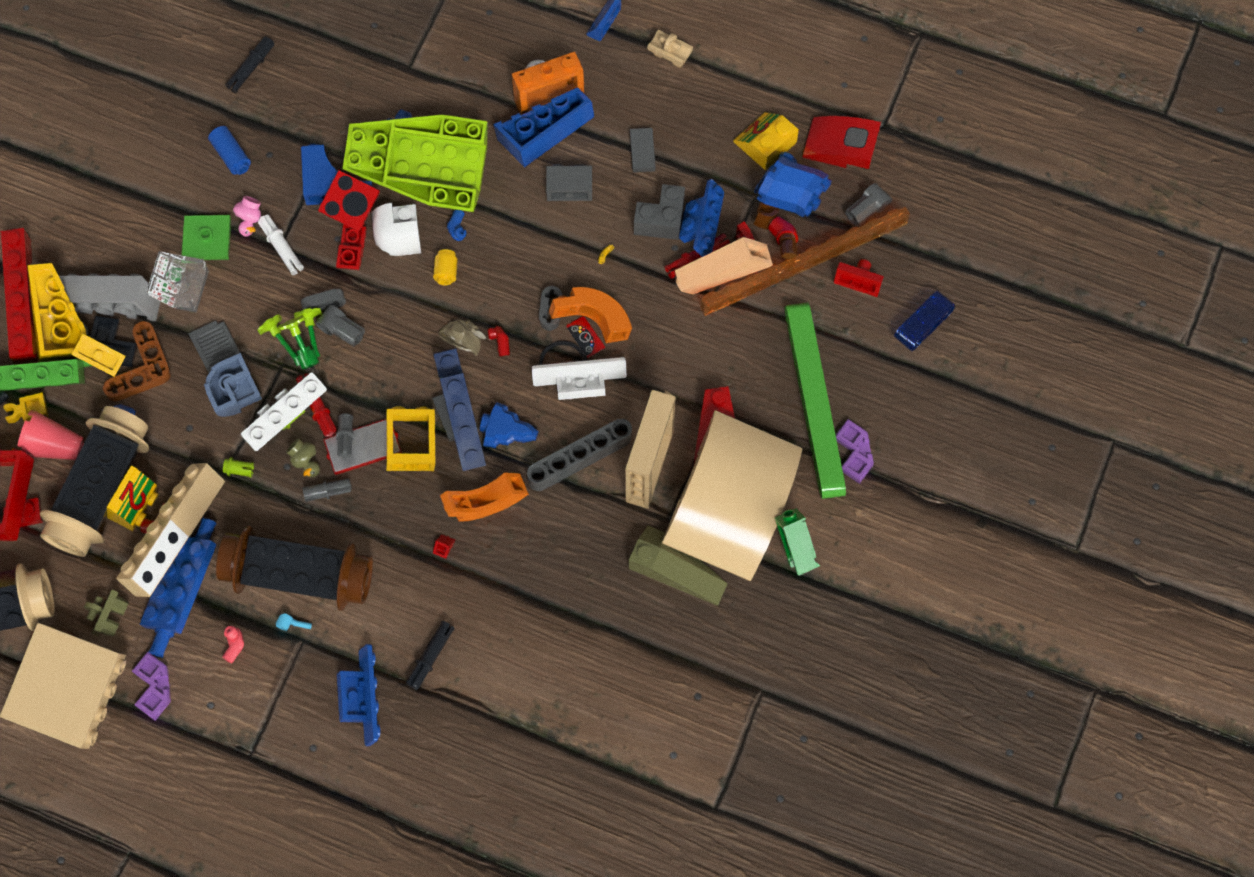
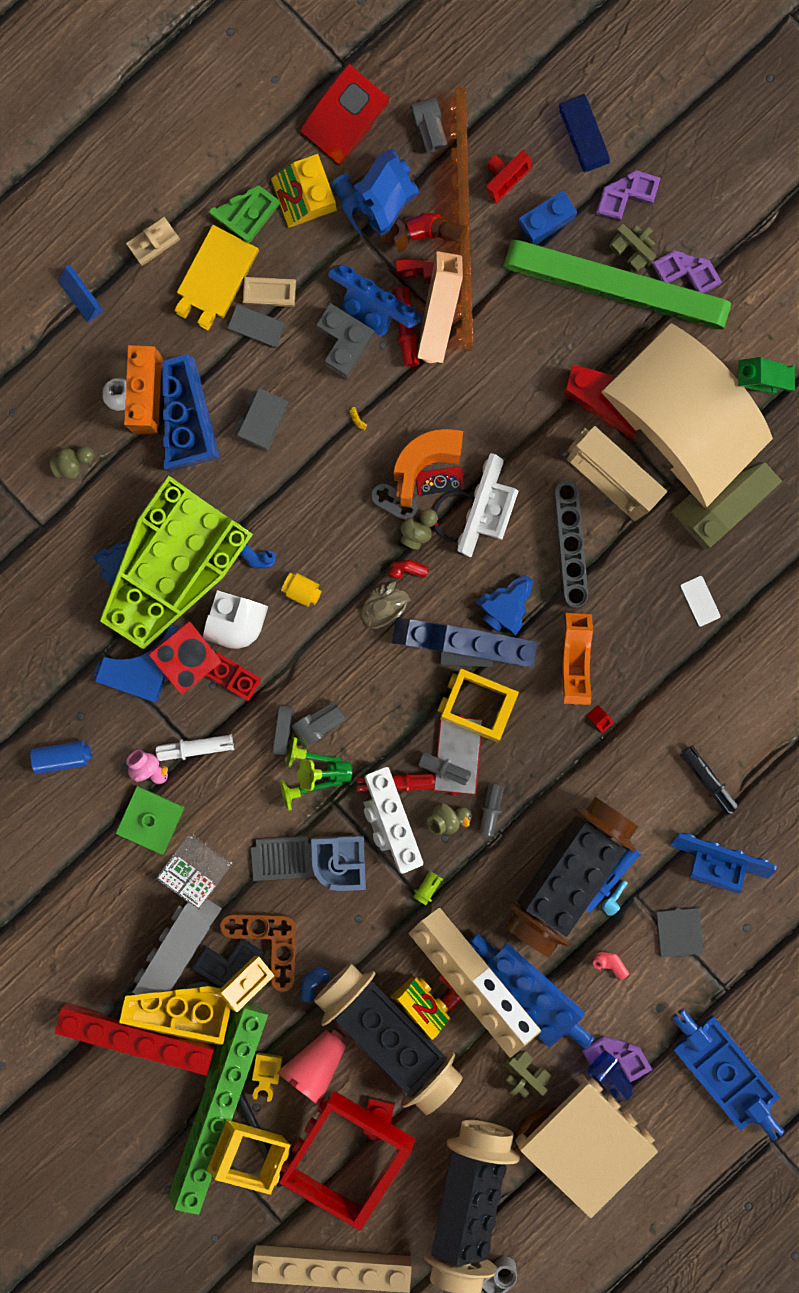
camera: 65 degrees left, 20 degrees up
none -> olive animal [50,446,95,479]
none -> yellow tile [175,225,259,331]
none -> bright green wing [209,185,280,244]
none -> tan tile [243,277,296,307]
none -> olive animal [400,509,439,550]
none -> blue brick [517,190,577,245]
none -> blue pin [586,847,642,913]
none -> clear blue piece [586,1050,633,1103]
none -> medium lavender tile [596,170,661,221]
none -> olive hips [609,224,657,273]
none -> dark grey piece [656,907,704,958]
none -> blue plate [671,1008,785,1141]
none -> white sticker [681,576,721,627]

